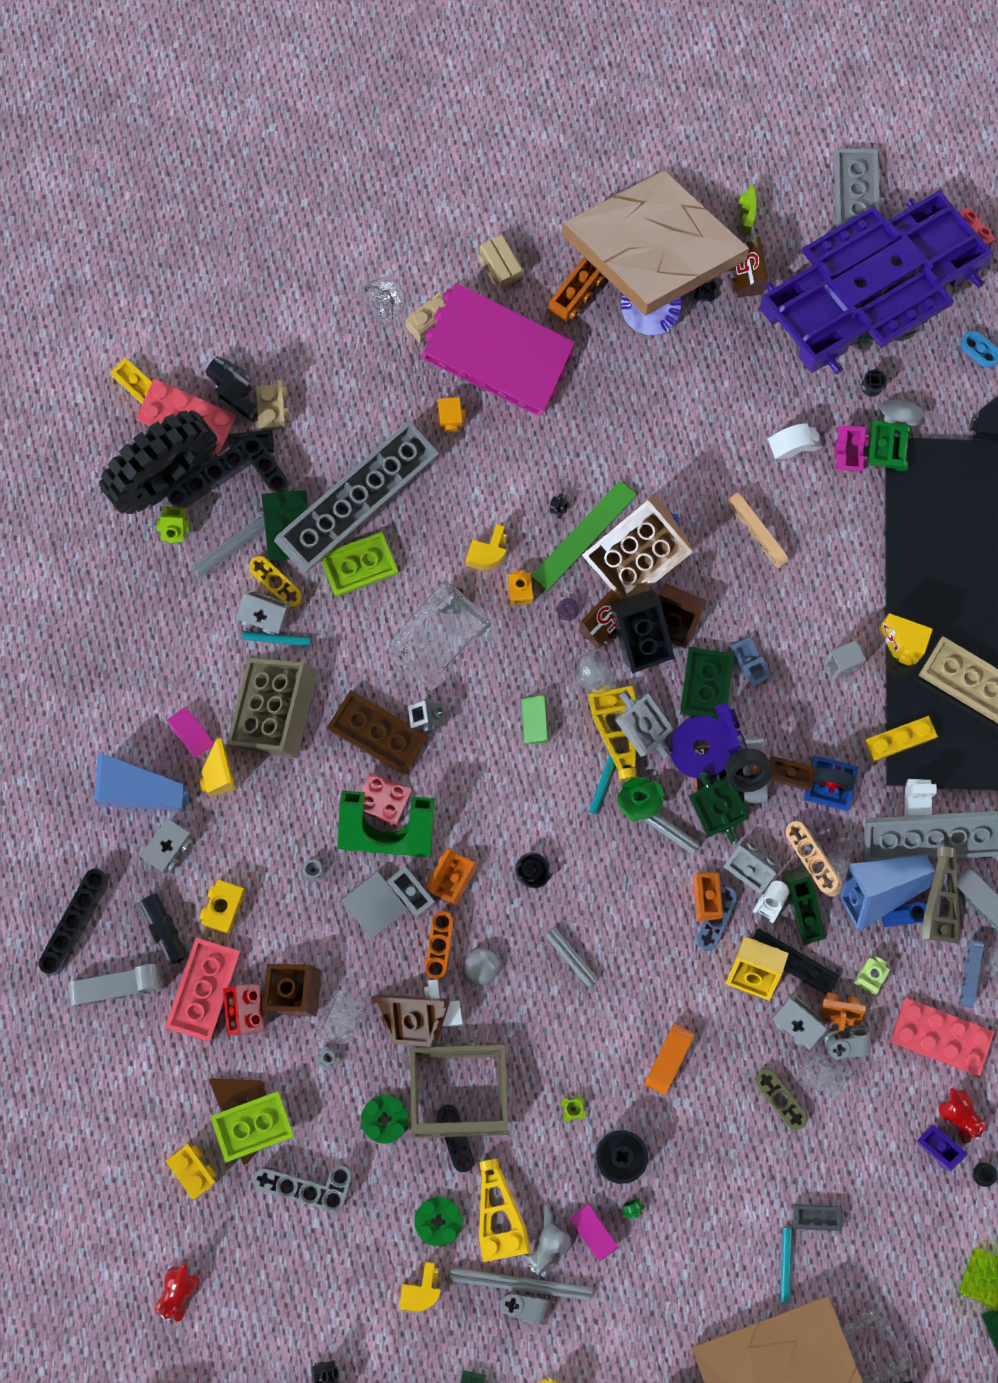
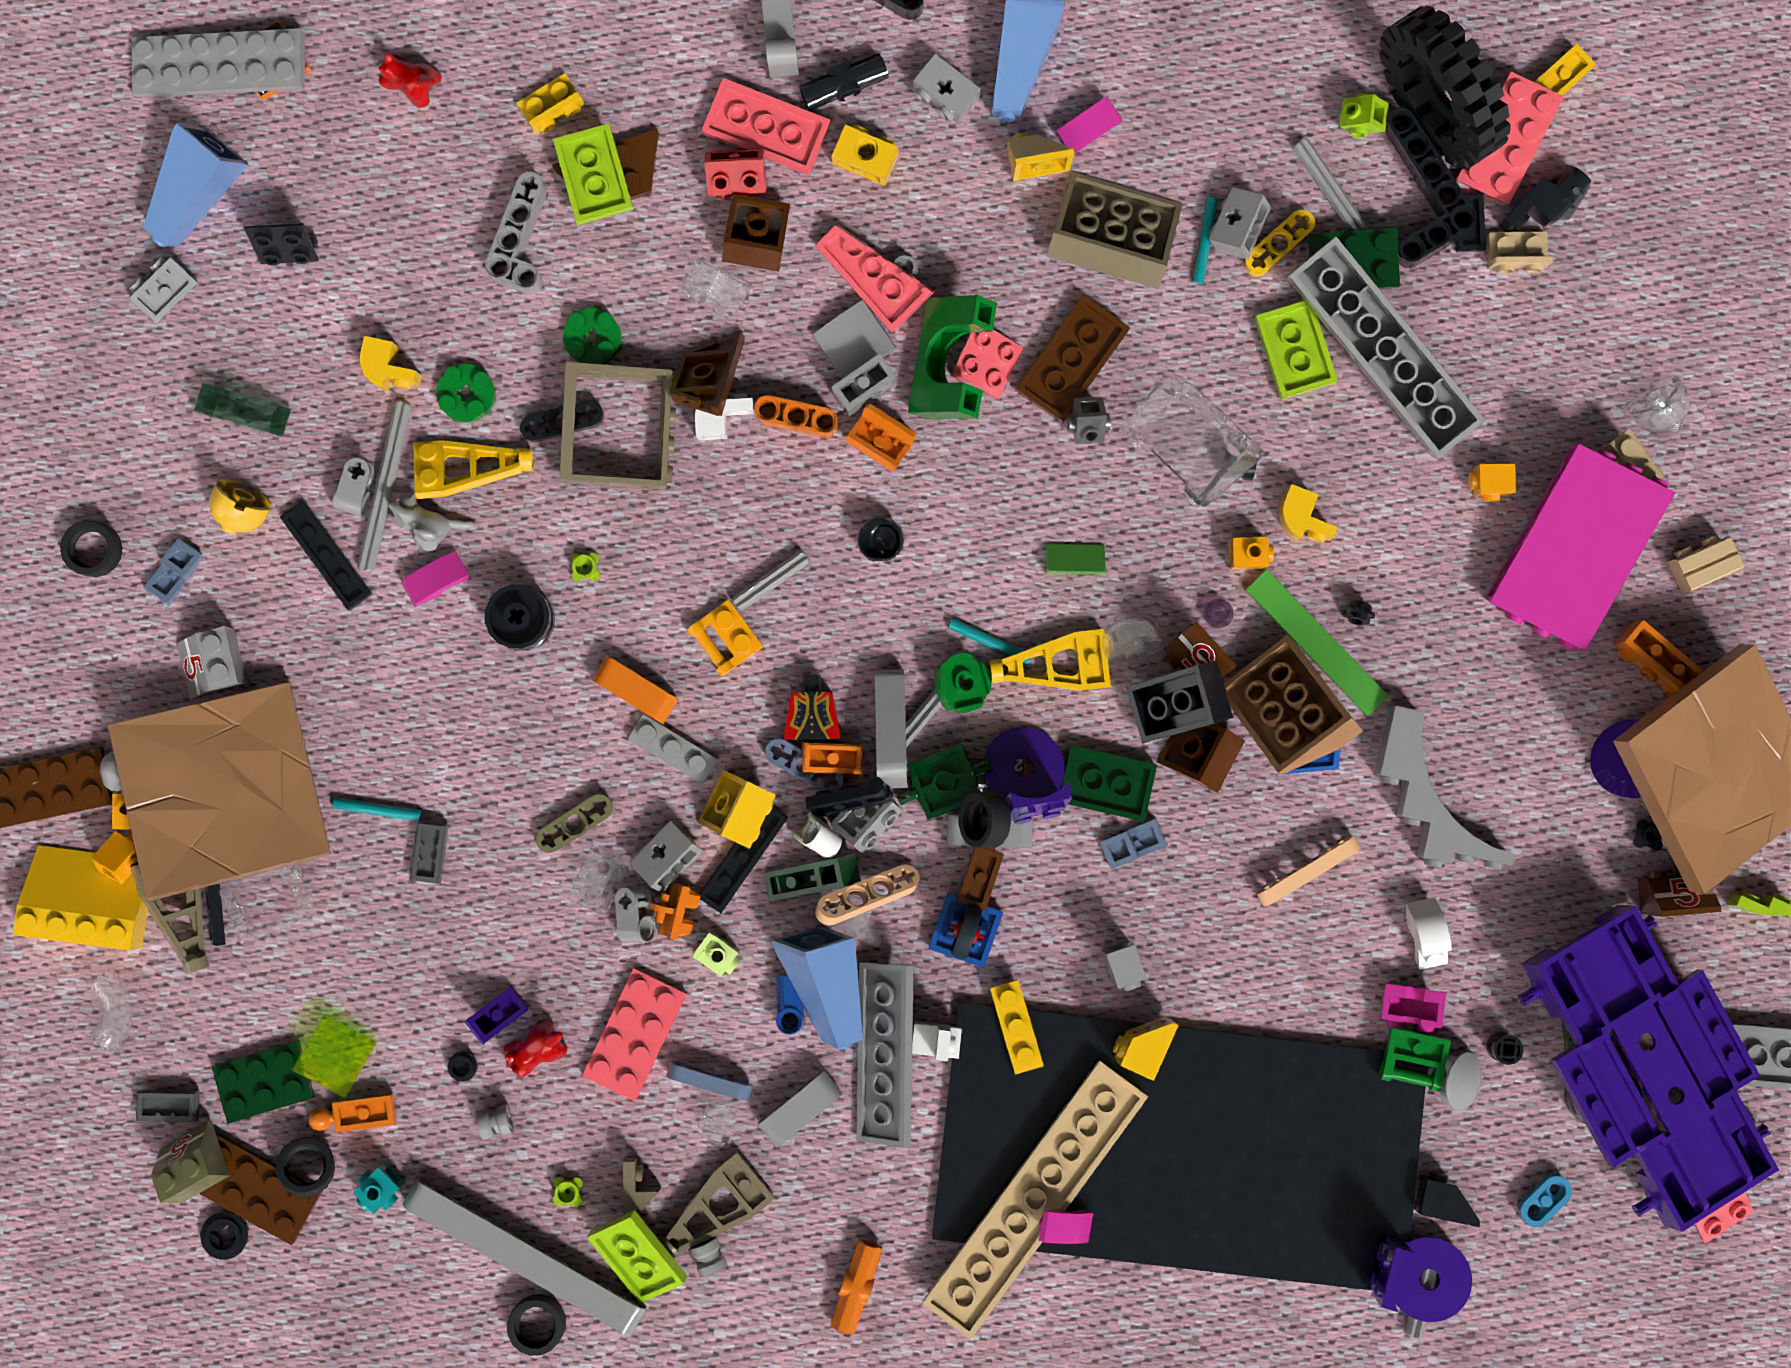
camera: 100 degrees right, 10 degrees up
light grey plate [317,1047,340,1070] -> none
light grey hair [463,948,500,985] -> none
light grey plate [615,690,674,759] -> none
green plate [622,1198,645,1219] -> none
dark tan plate [922,847,960,943] -> none
none -> black tile [280,500,373,611]
none -> light grey plate [628,714,719,784]
none -> light orange plate [686,599,763,677]
none -> torso [784,675,841,740]
none -> black plate [806,777,894,817]
none -> coral wing [815,225,935,332]
none -> light grey beam [875,669,908,788]
none -> light grey arch [1374,706,1515,870]

